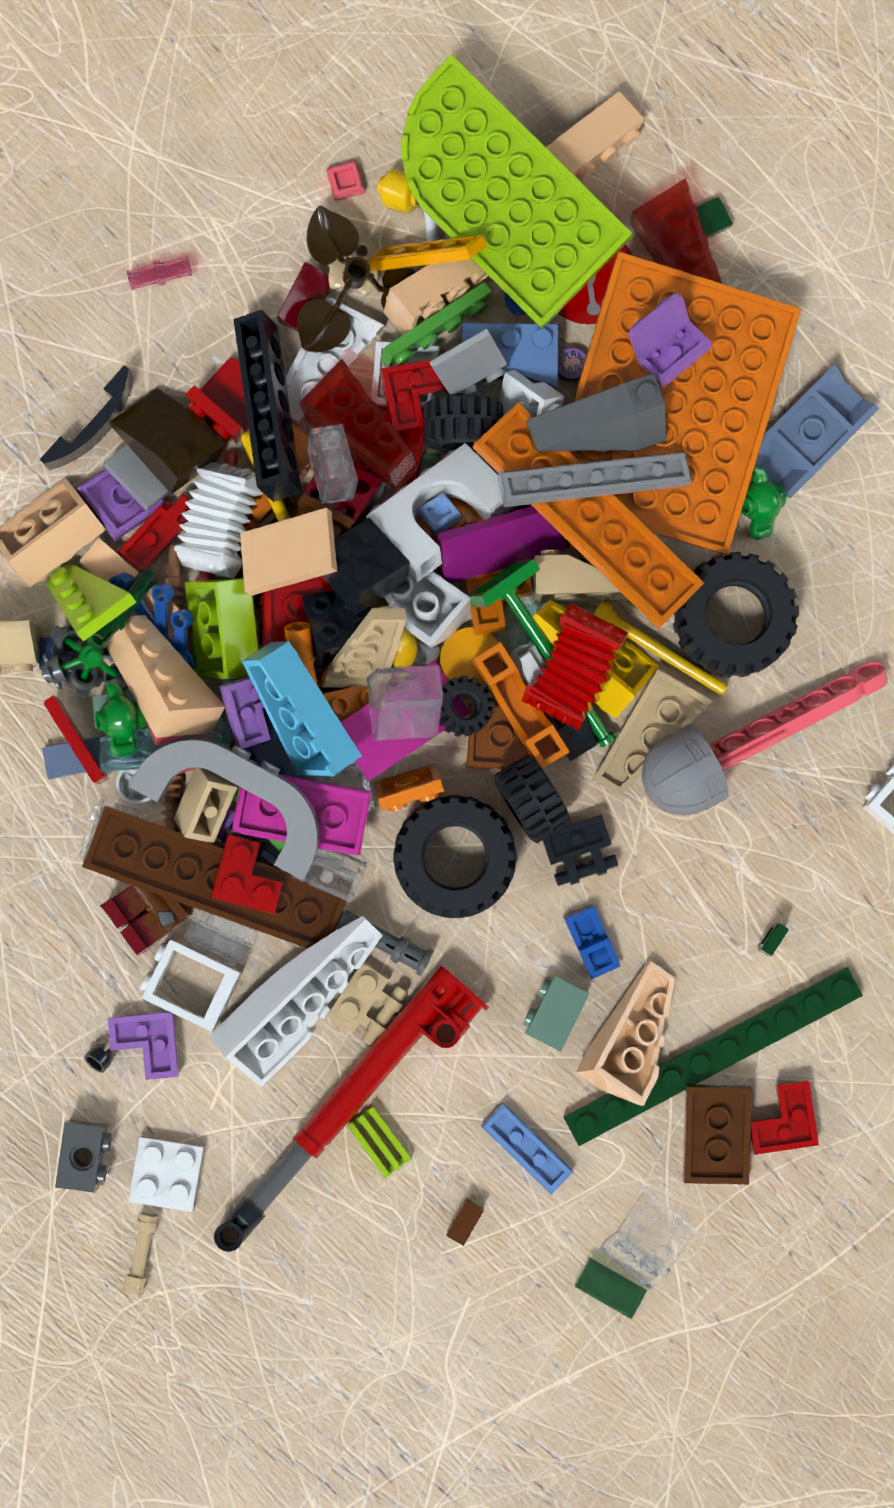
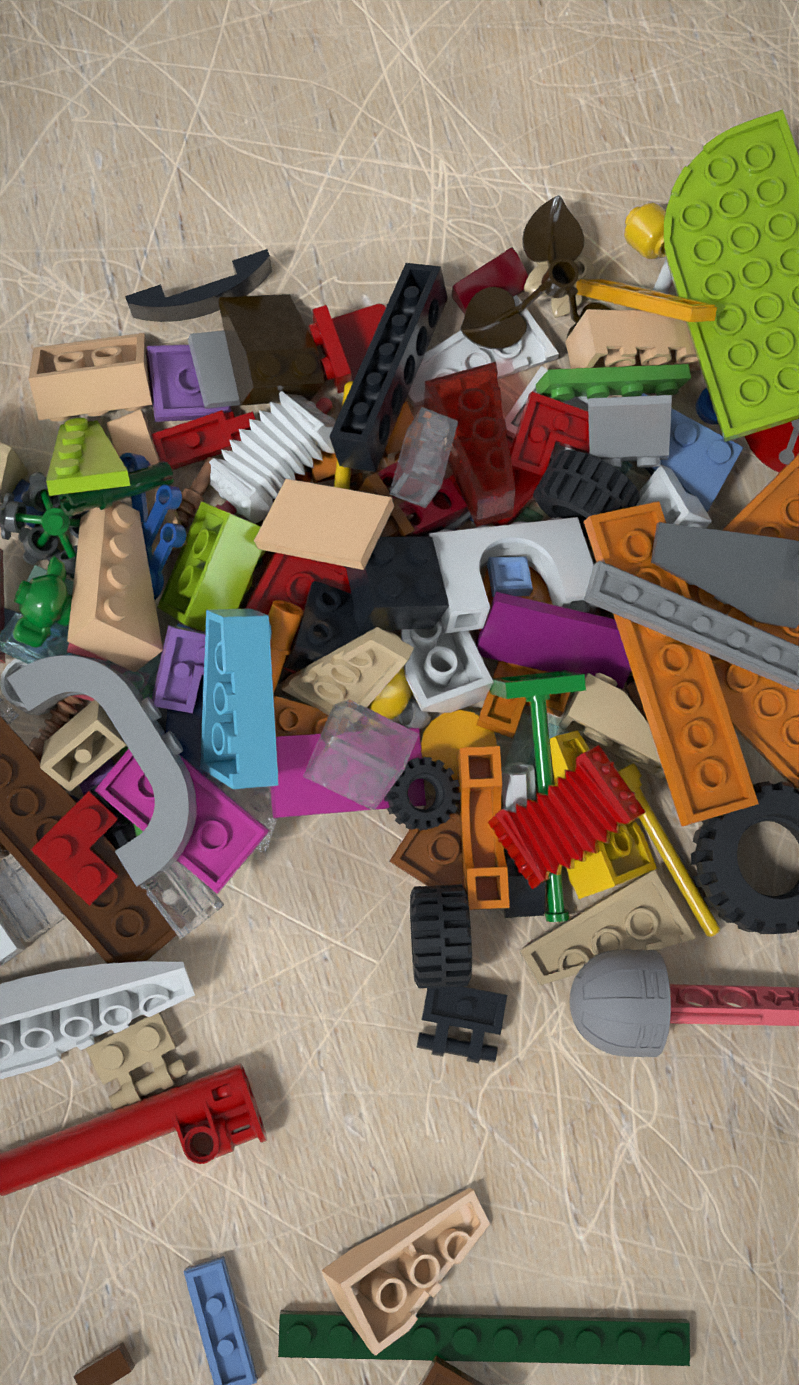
camera: 25 degrees right, 5 degrees down
clear pink pin [126,256,193,291] -> none
coral tile [326,161,365,201] -> none
dark grey pin [337,910,434,976] -> none
lime tile [347,1106,412,1178] -> none
orange plate [373,763,444,812] -> none
black tyre [393,795,517,918] -> none
sand green brick [522,975,590,1052] -> none
tile [558,348,586,382] -> none
blue slope [563,904,621,979] -> none
dark green tile [758,923,789,957] -> none

